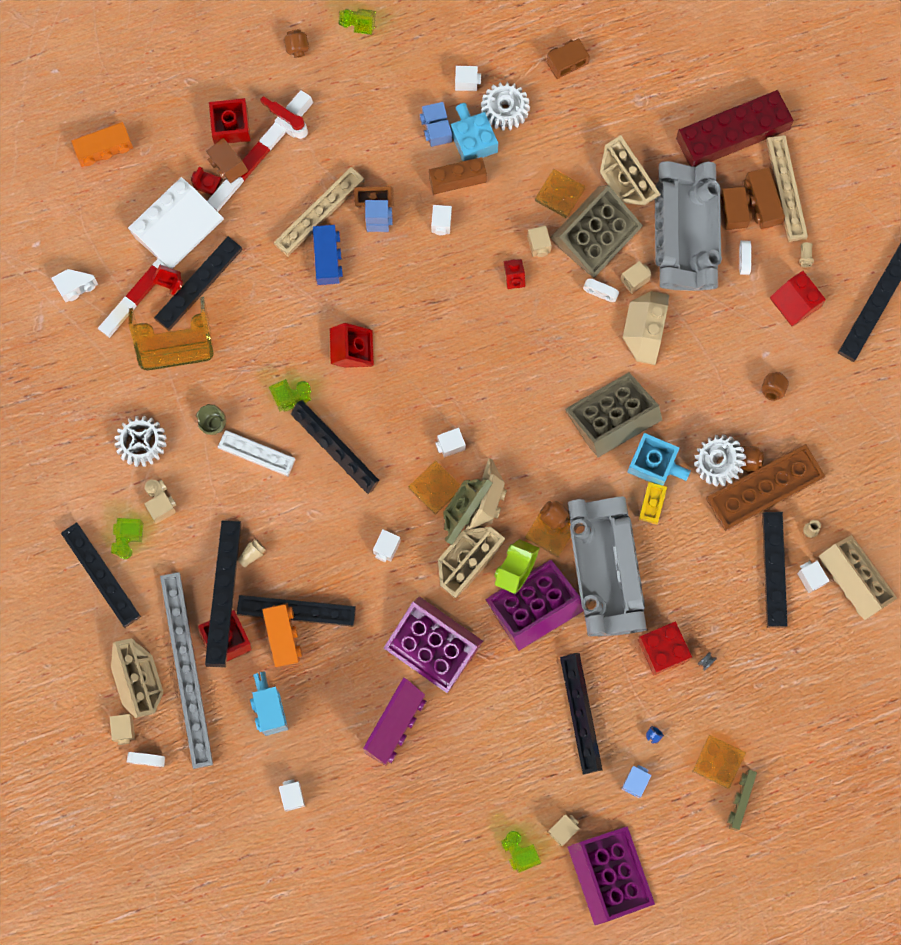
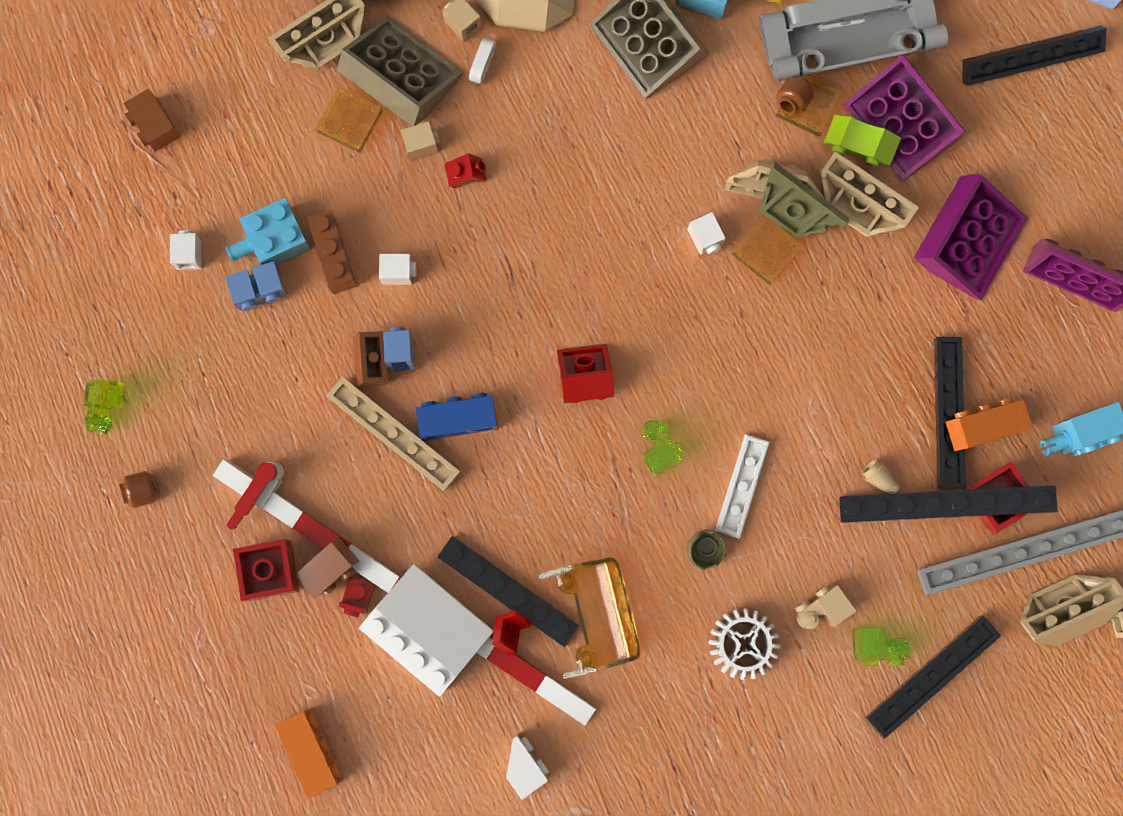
camera: 95 degrees left, 5 degrees up
black plate [291,400,380,494] -> none
white brick [373,529,401,562] -> none
white gear [481,82,530,131] -> none

